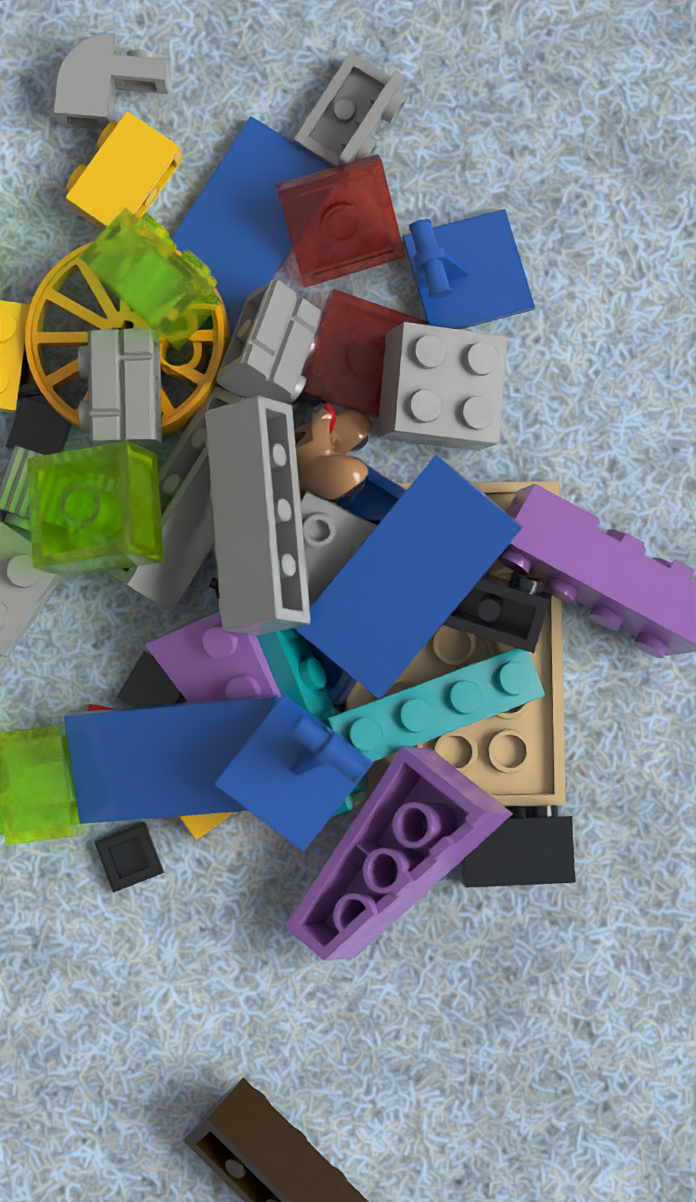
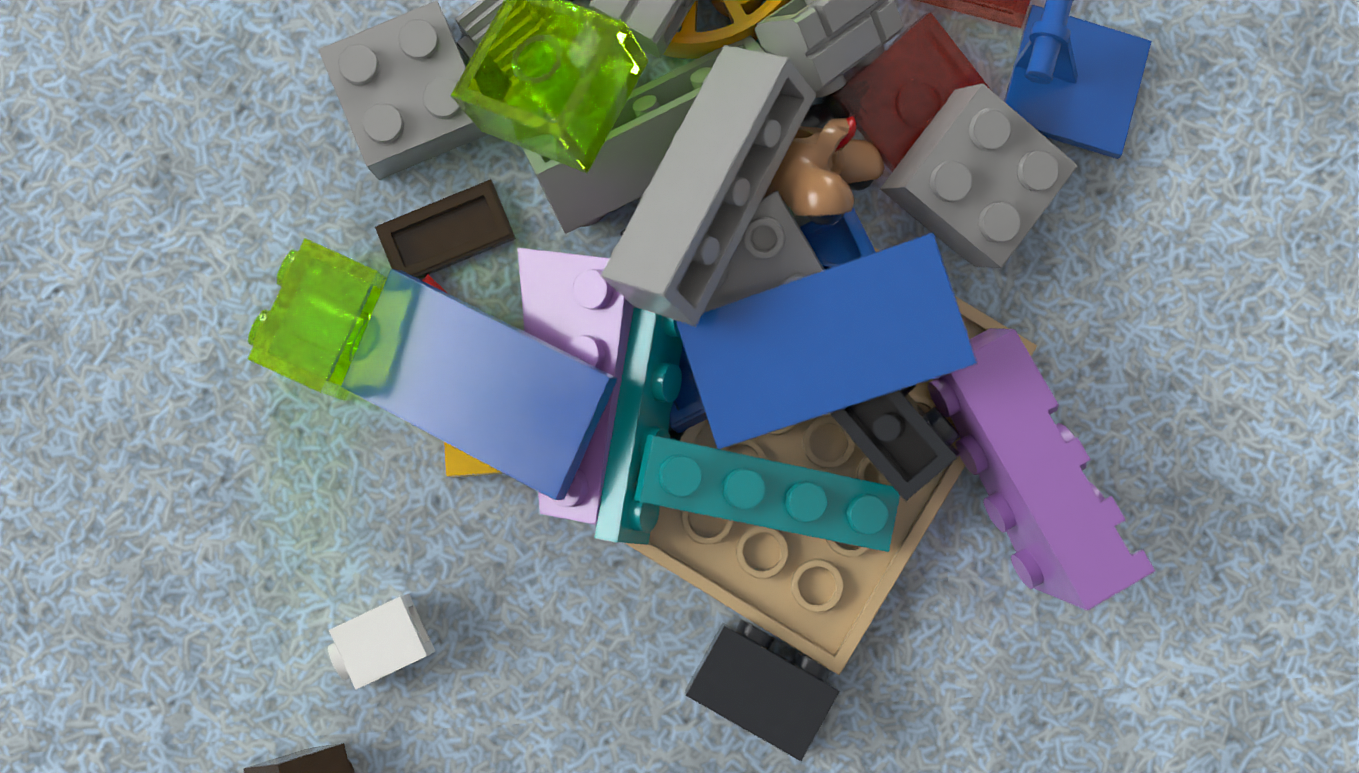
camera: 35 degrees right, 0 degrees up
black tile [94,822,165,893] -> none
black tile [117,651,182,707] -> none
blue plate [214,693,374,852] -> none
medium lavender wedge [285,746,513,961] -> none
none -> white brick [328,594,435,690]
none -> dark brown tile [375,179,516,279]

